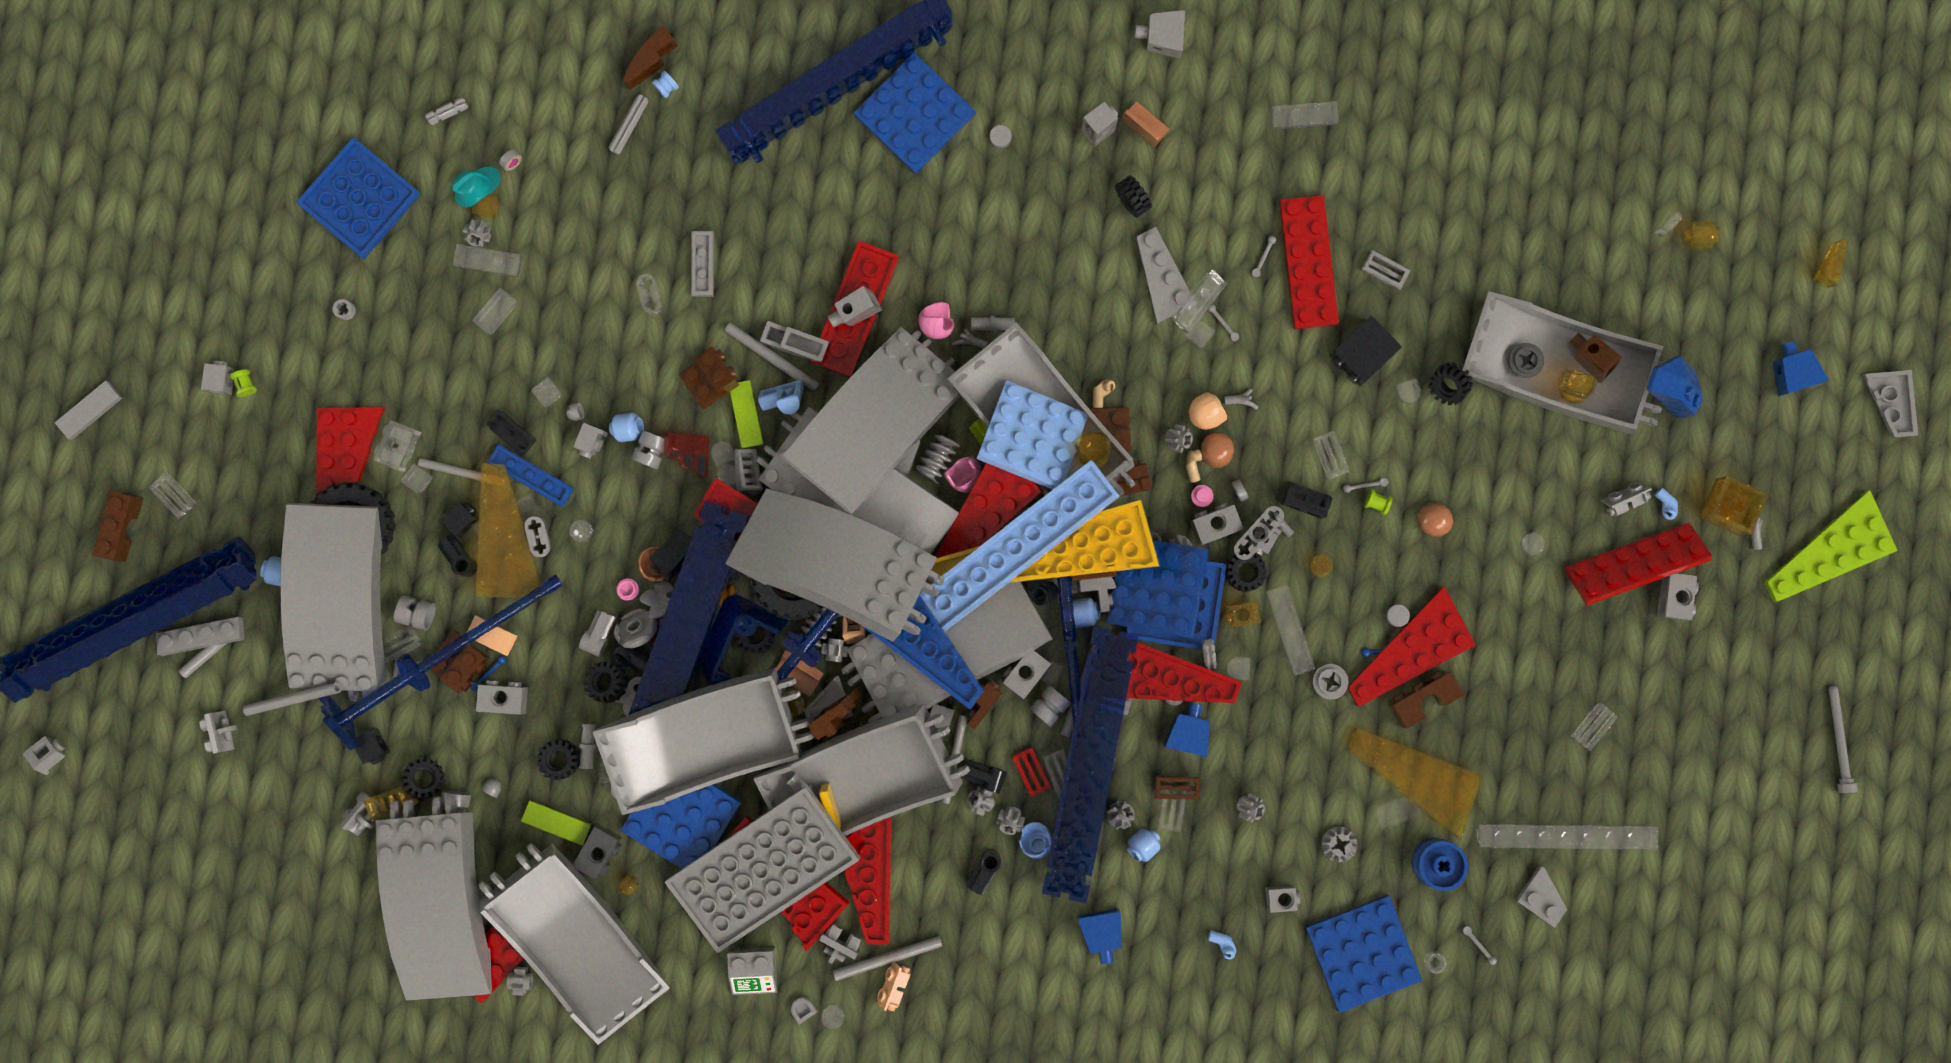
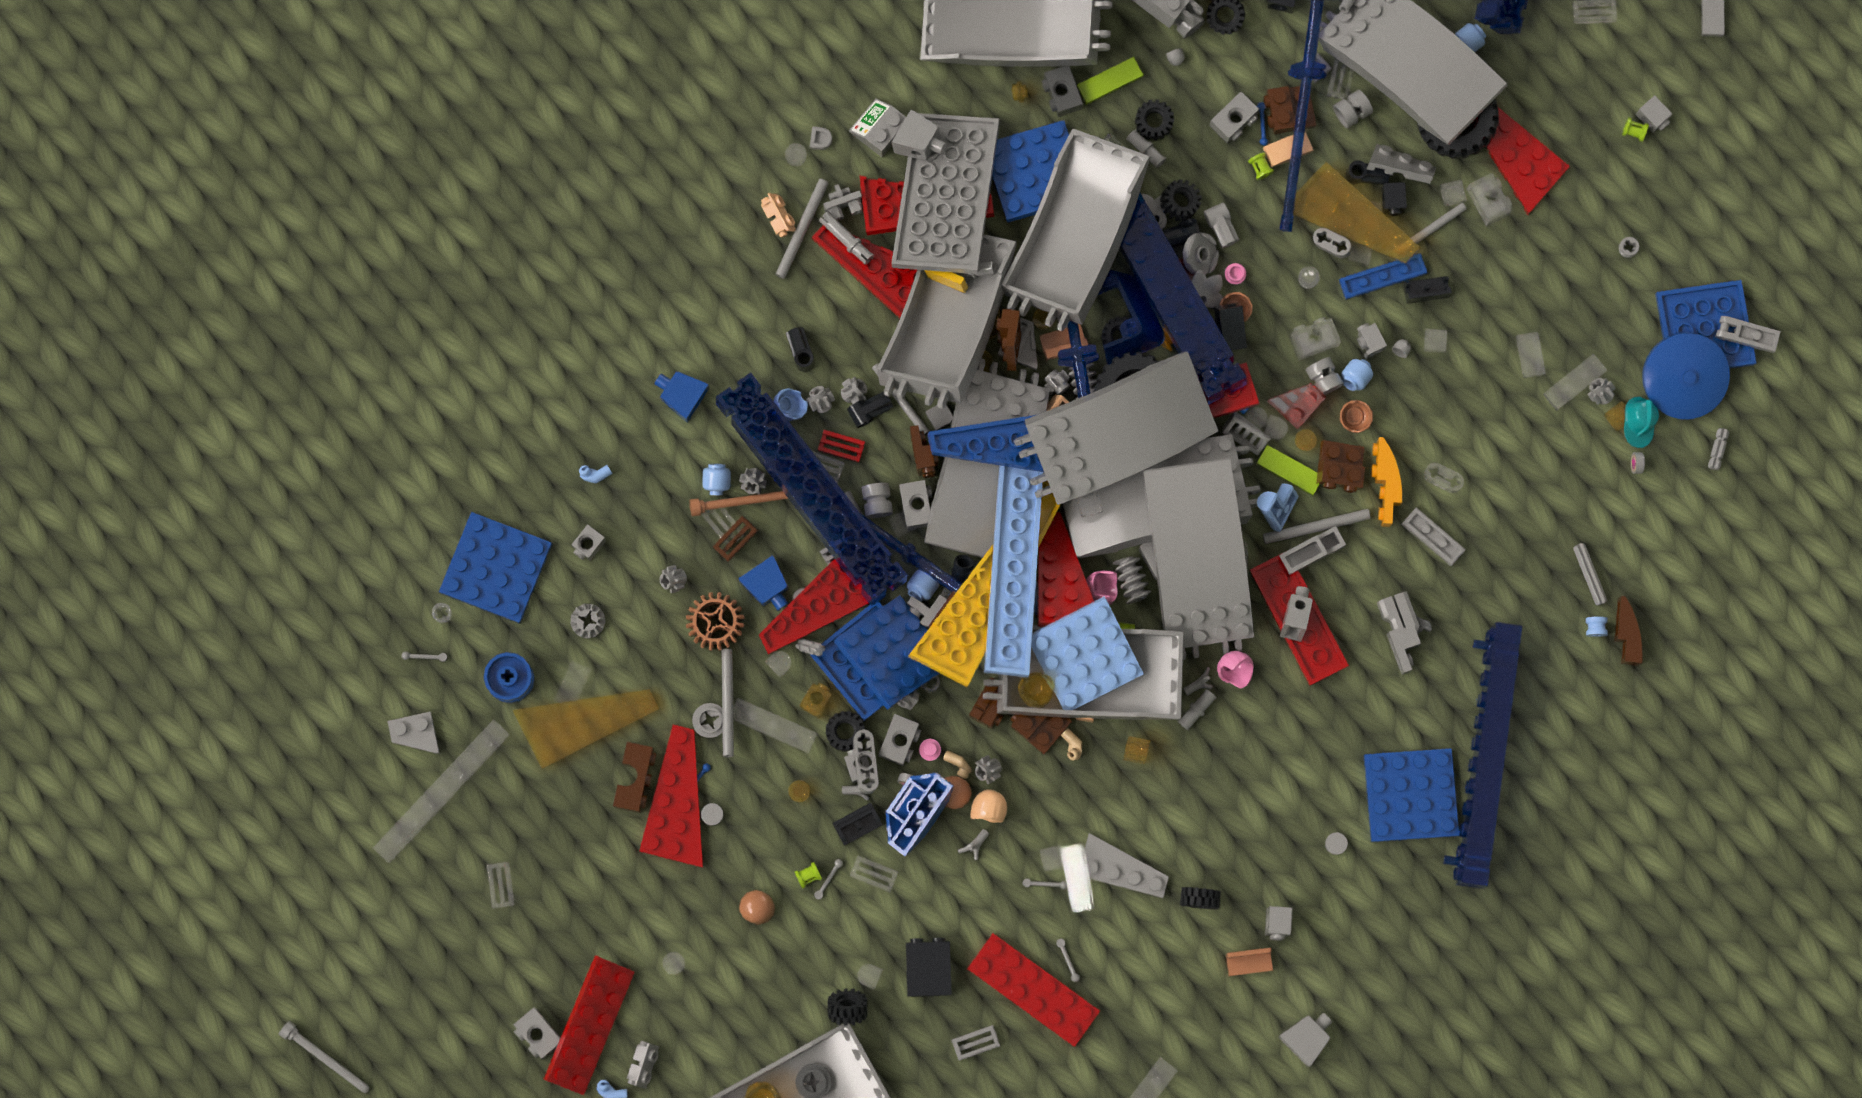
camera: 130 degrees right, 5 degrees down
none -> nougat gear [686,592,745,651]
none -> nougat piece [689,490,793,517]
none -> light grey piece [722,649,734,758]
none -> light grey pin [819,212,874,265]
none -> blue wedge [886,773,954,856]
none -> light grey torso [892,110,947,161]
none -> clear yellow brick [1123,736,1150,764]
none -> lime bush [1248,153,1274,180]
none -> clear brick [1290,317,1341,360]
none -> clear yellow plate [1295,429,1317,451]
none -> nougat hair [1340,400,1373,433]
none -> light grey wing [1367,144,1436,184]
none -> light orange slope [1371,437,1402,527]
none -> light grey plate [1377,591,1432,675]
none -> blue dish [1642,333,1730,419]
none -> light grey plate [1715,316,1781,353]

